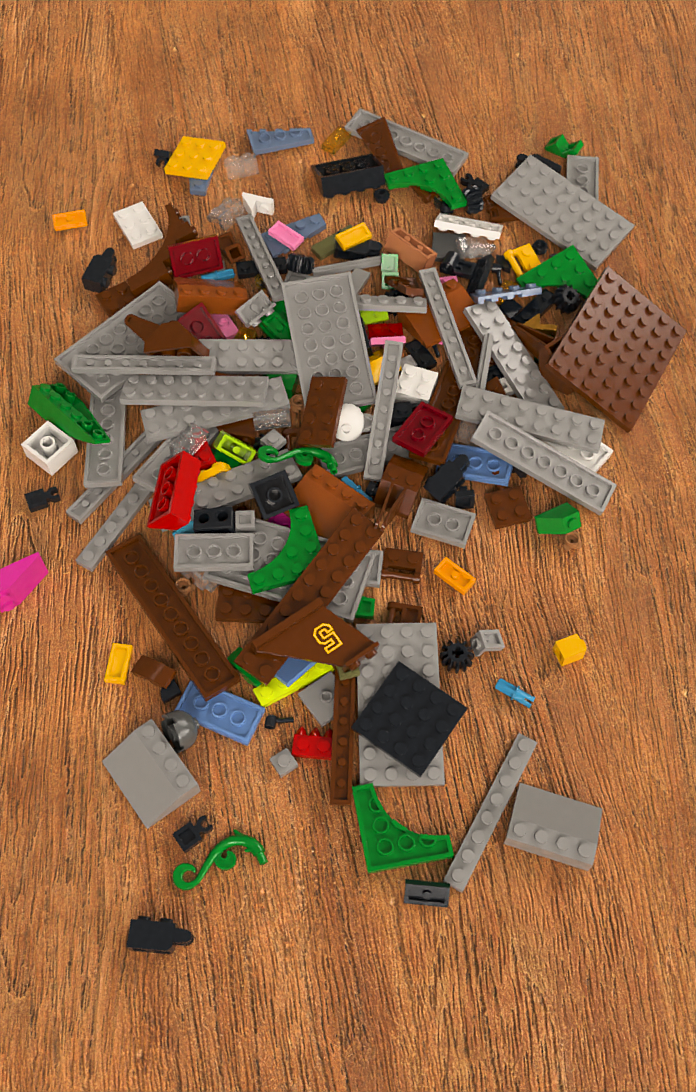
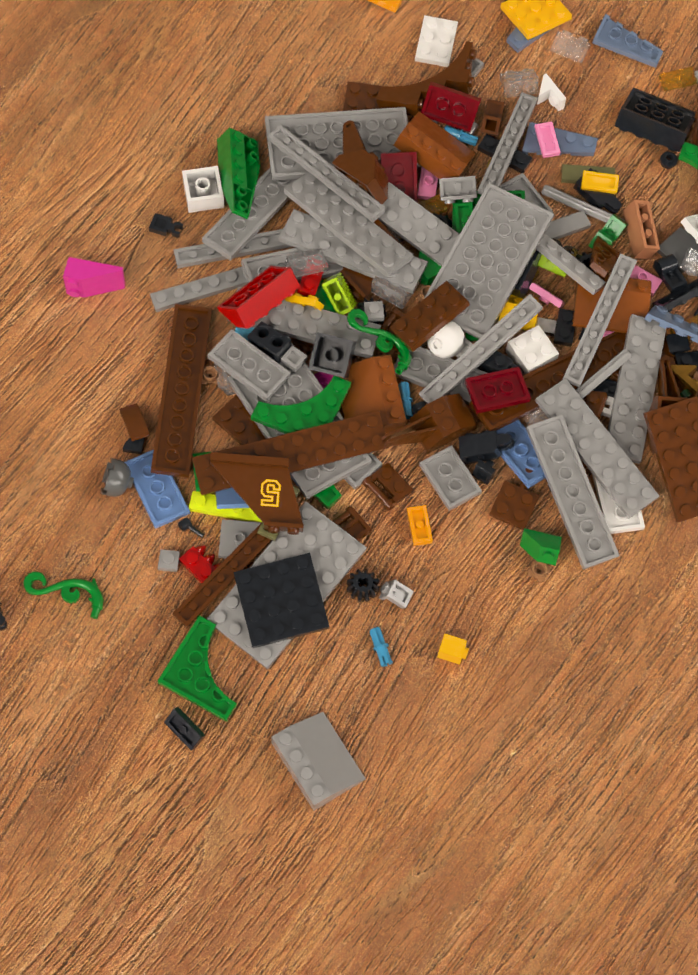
camera: 35 degrees right, 5 degrees up
black hinge [81,247,117,293] -> none
light grey slope [102,719,201,829] -> none
yellow tile [104,643,133,685] -> none
black plate [172,815,213,853] -> none
black gear [286,253,315,275] -> none
red plate [368,323,403,340] -> none
light grey plate [443,733,538,893] -> none

